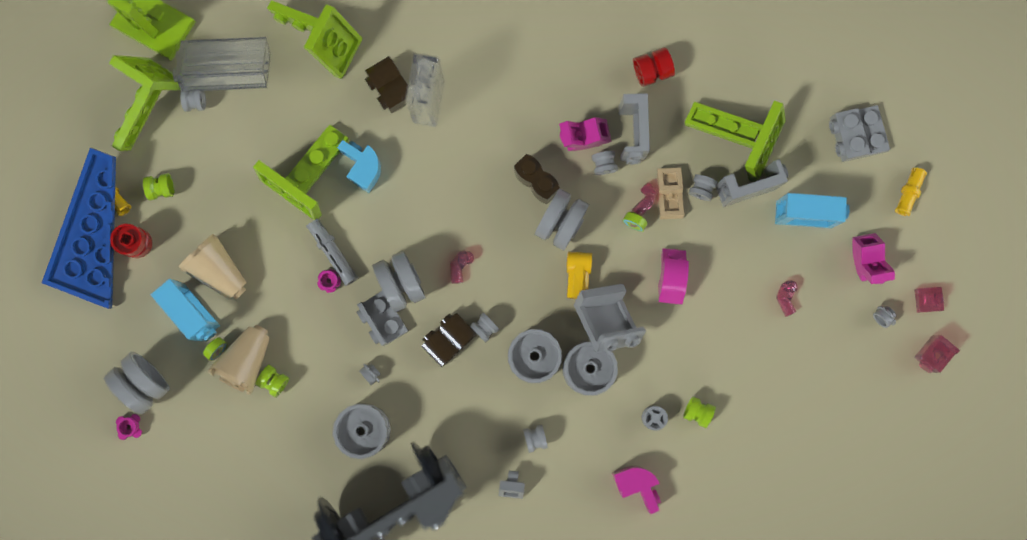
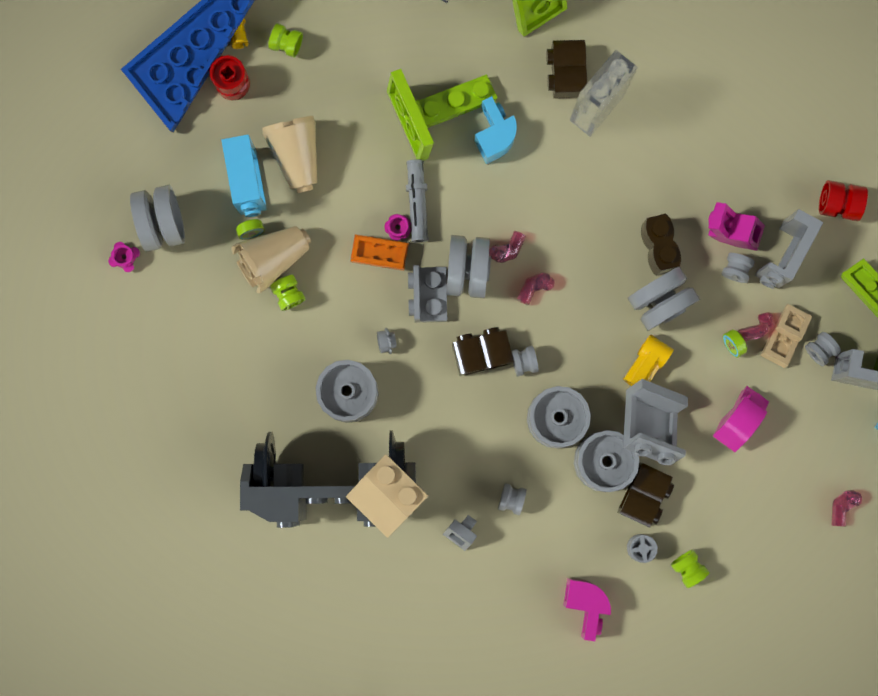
camera: 30 degrees right, 0 degrees up
none -> tan slope [346,454,429,538]
none -> orange plate [350,234,409,271]
none -> clear pink arm [489,231,526,263]
none -> dark brown brick [617,463,674,528]

